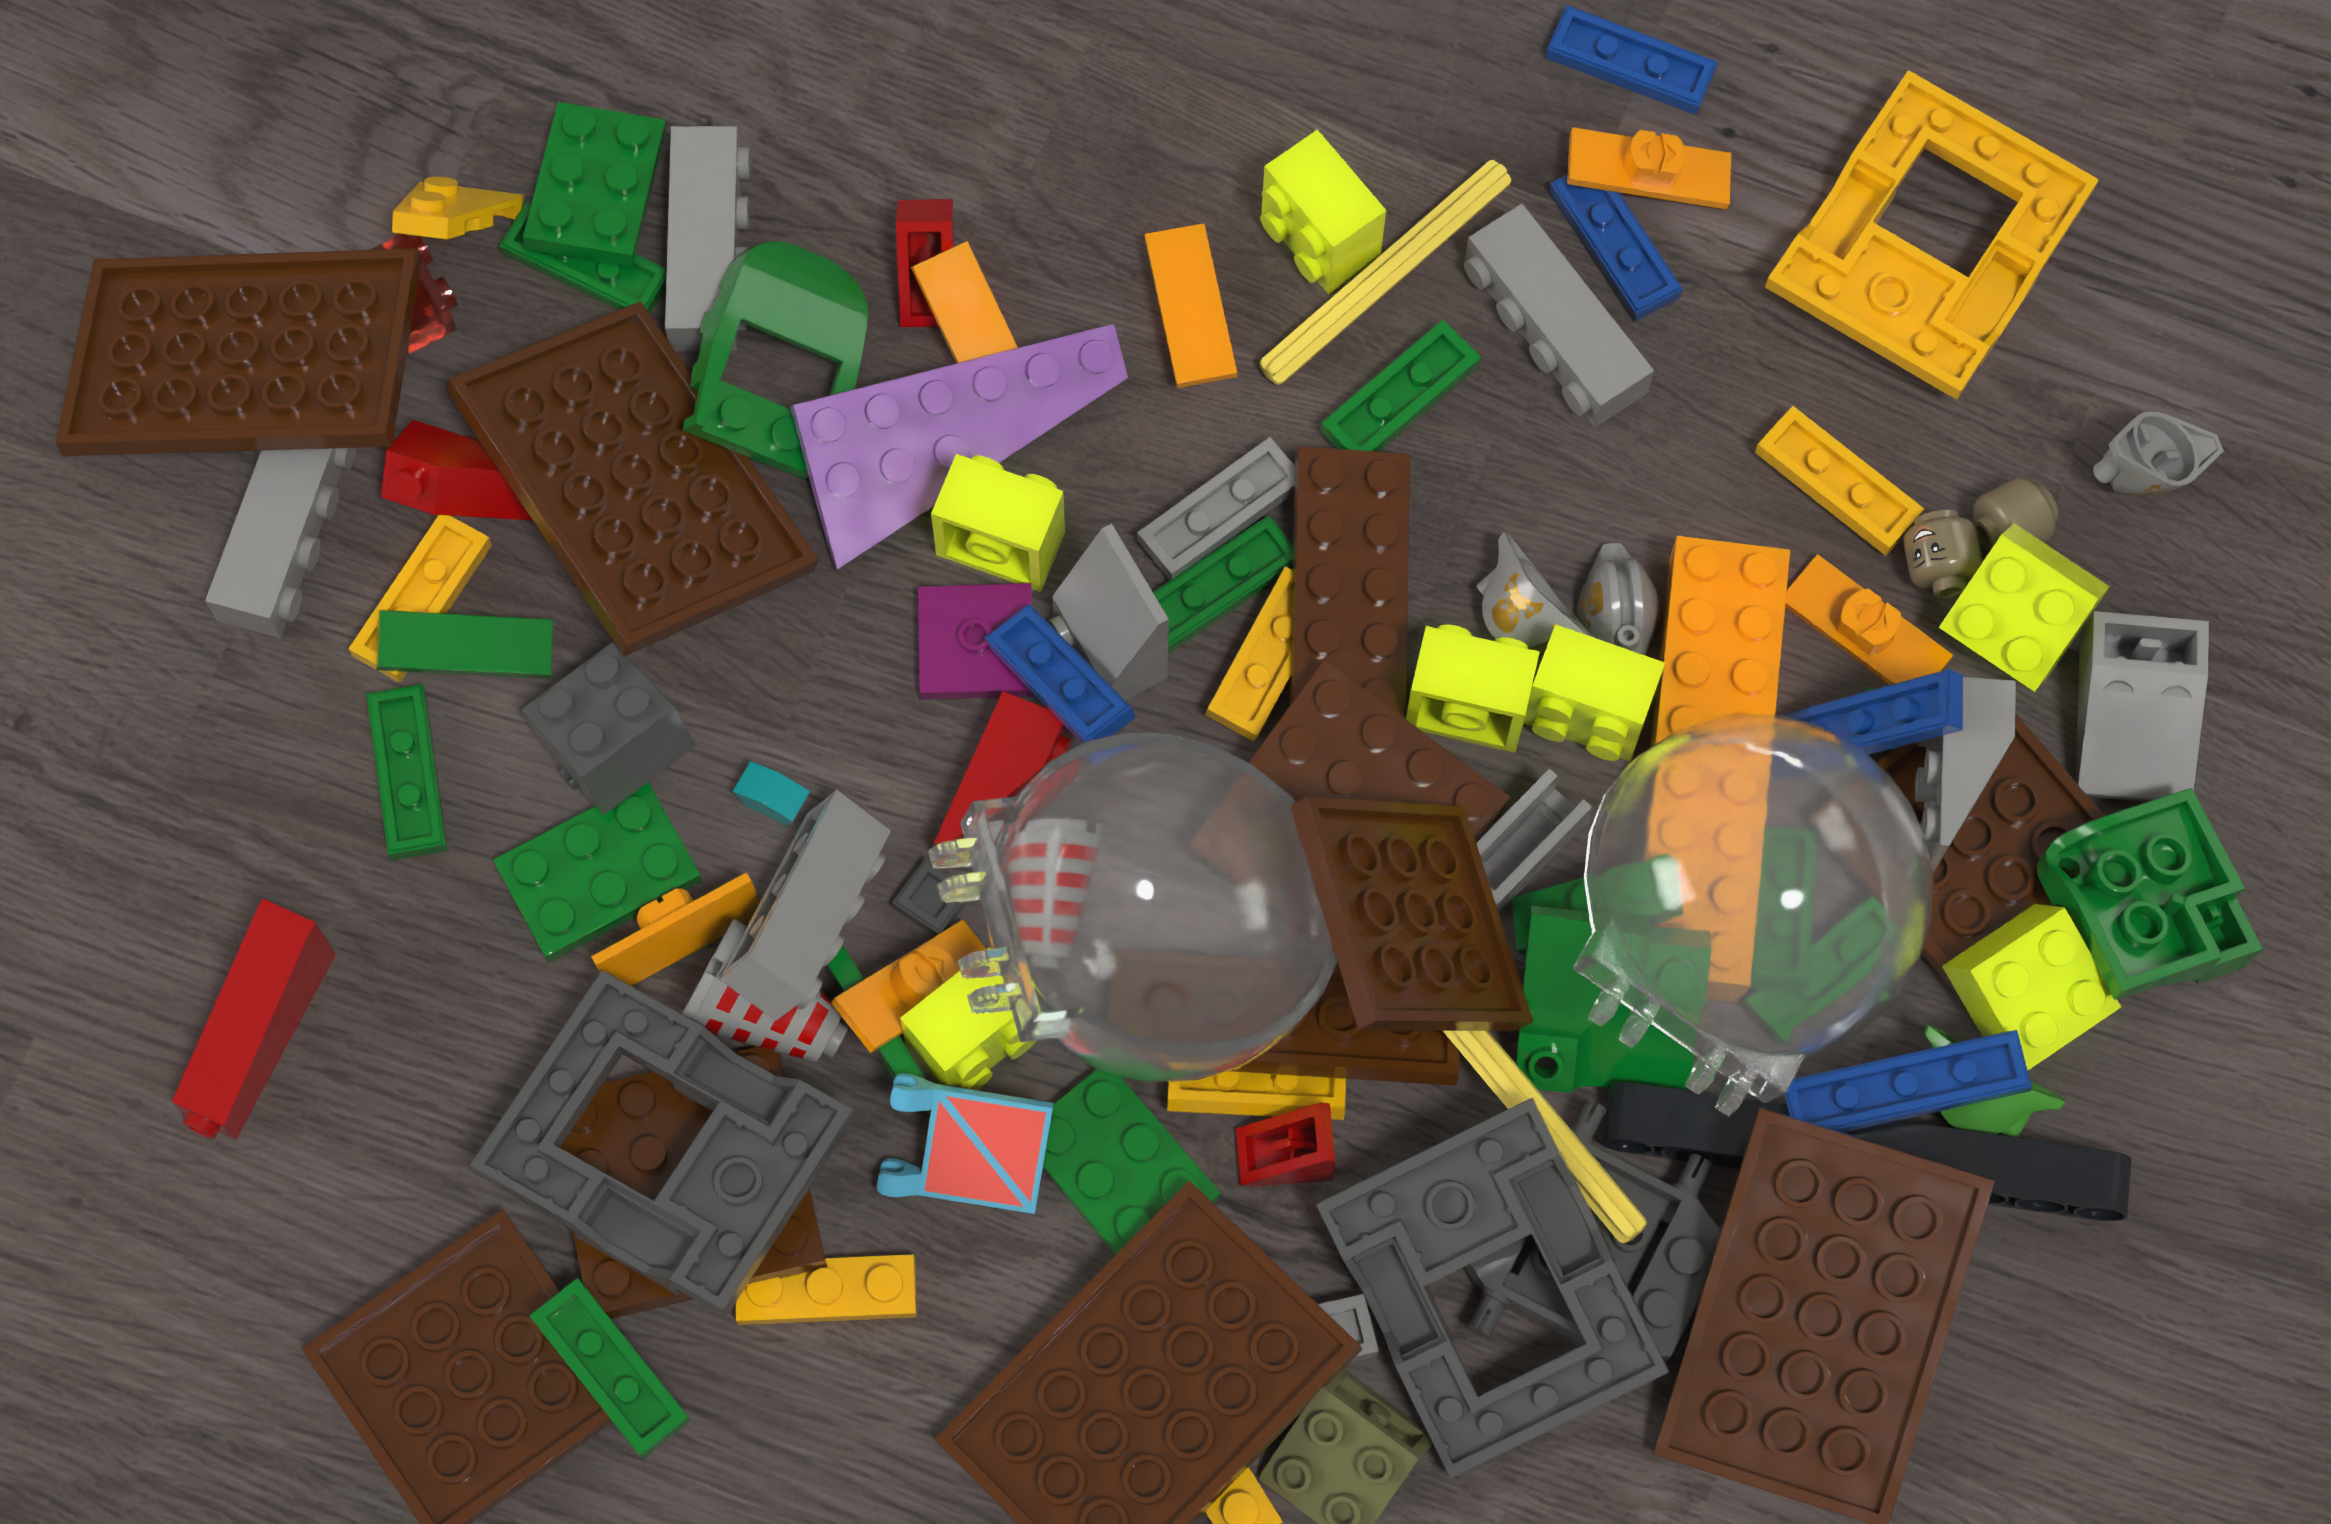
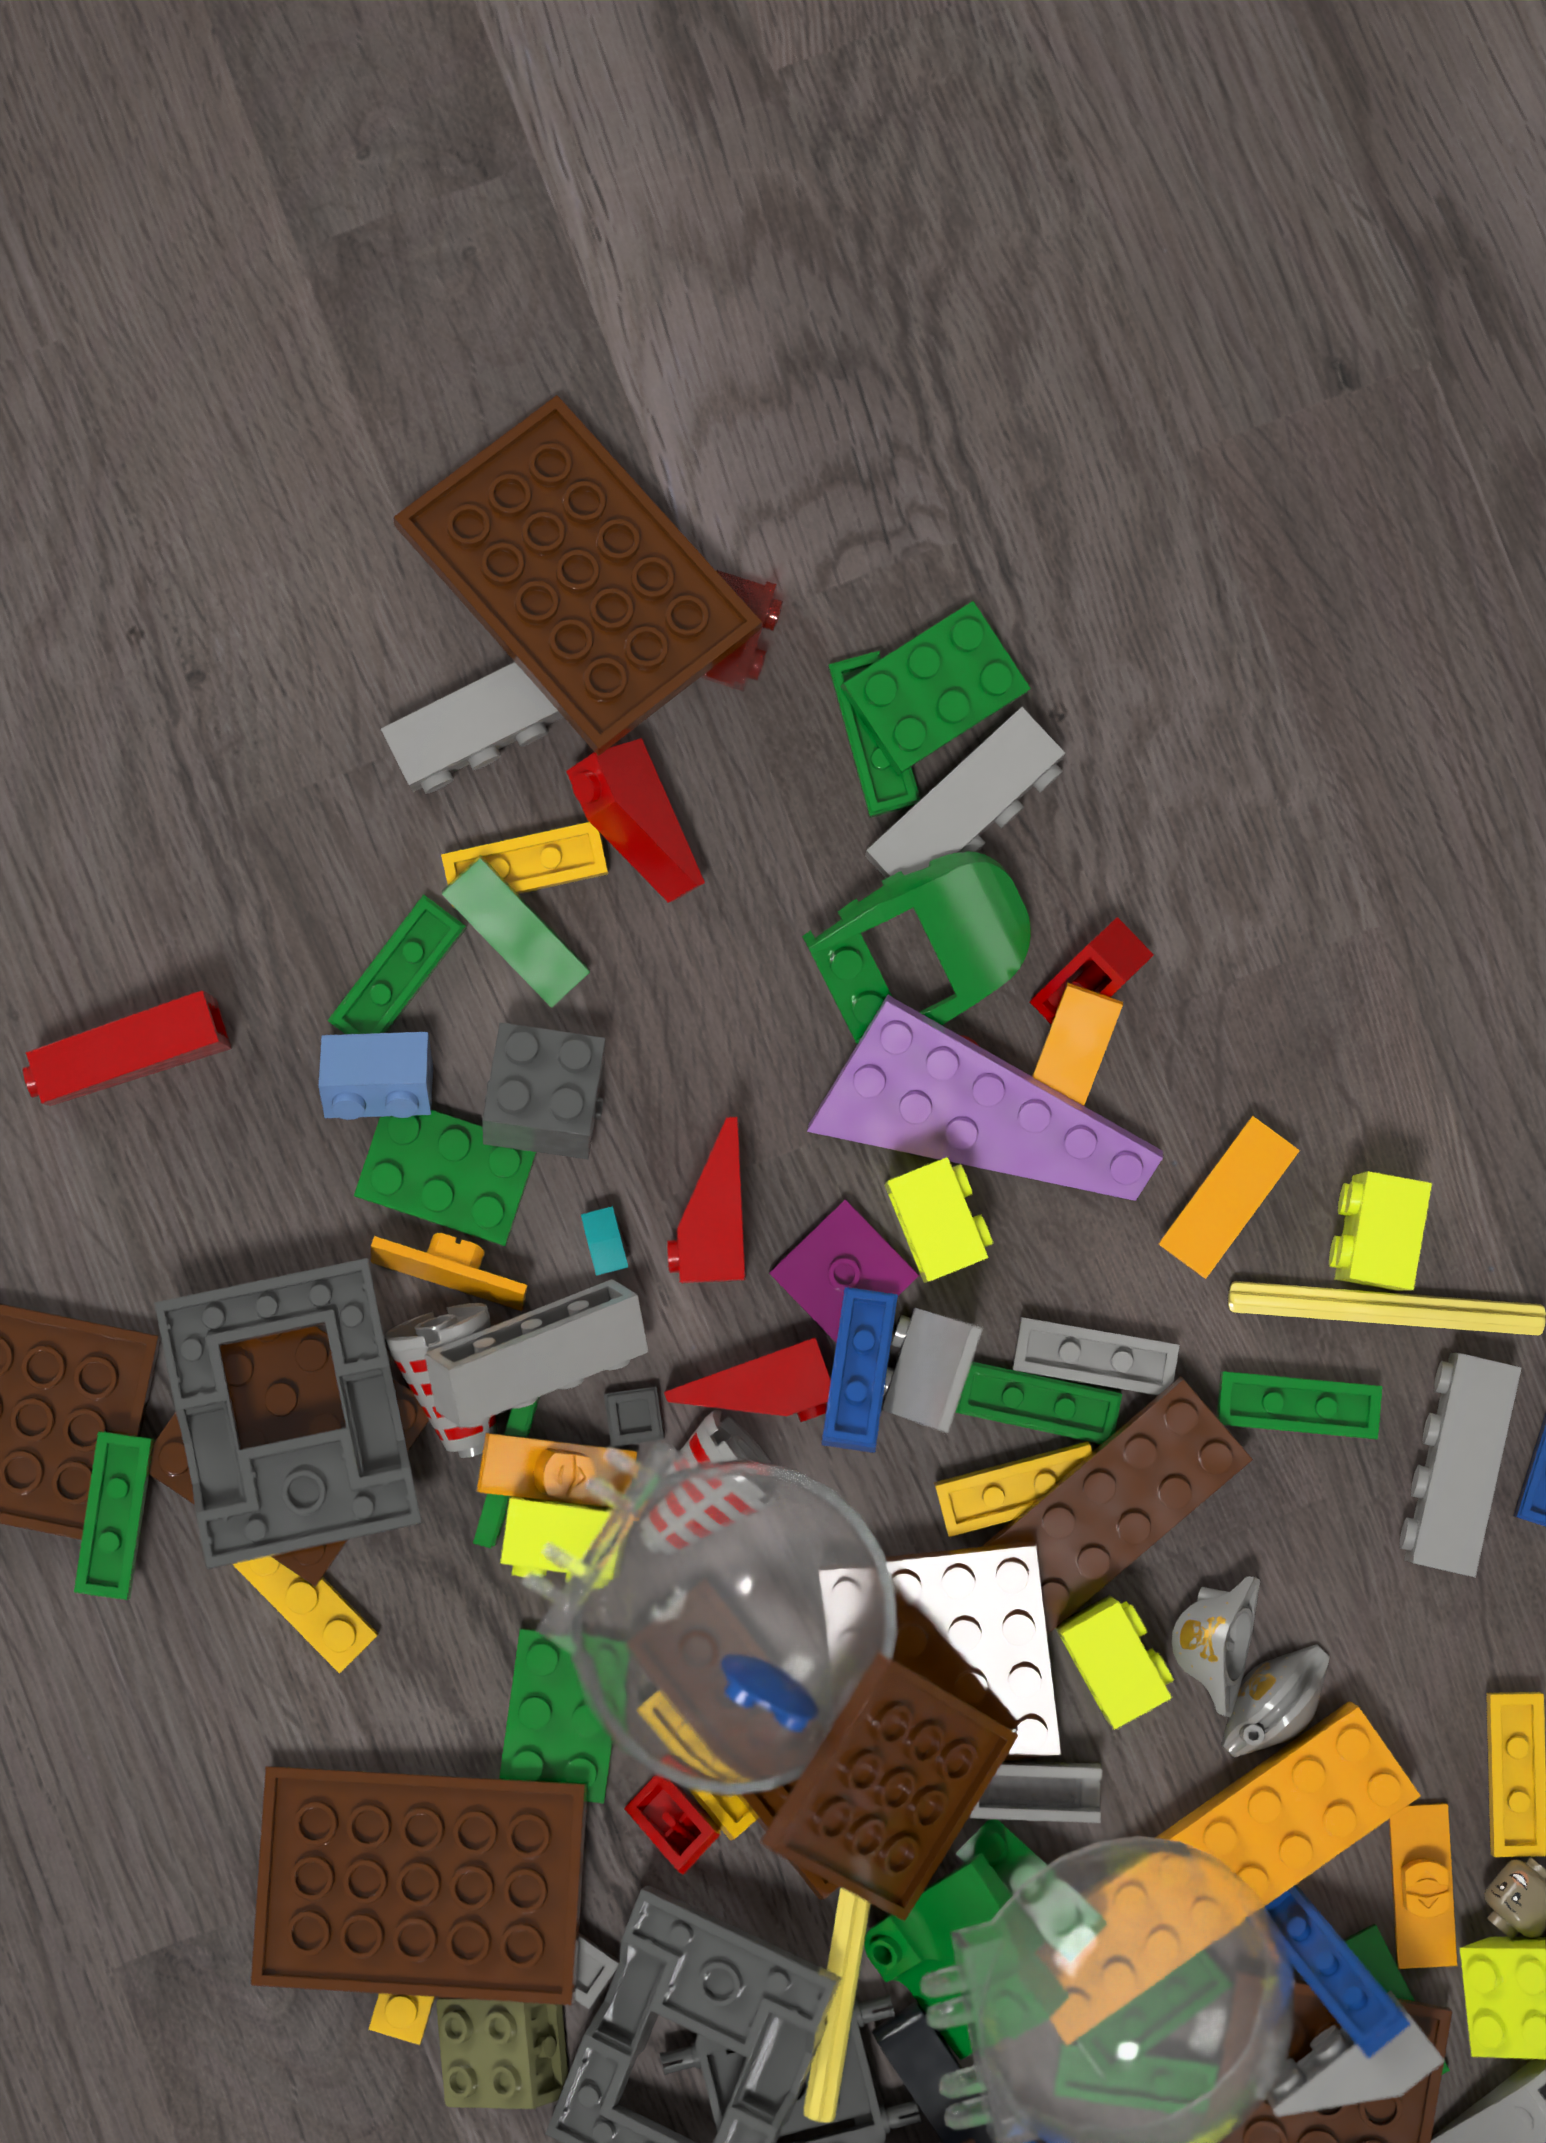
camera: 45 degrees right, 15 degrees up
yellow wing [392,177,524,239] -> none
reddish brown plate [446,301,819,657] -> none
flag [877,1073,1053,1214] -> none
neon yellow brick [1523,624,1665,761] -> none
none -> medium blue brick [319,1032,433,1120]
none -> red slope [667,1117,745,1284]
none -> blue dish [720,1653,819,1732]

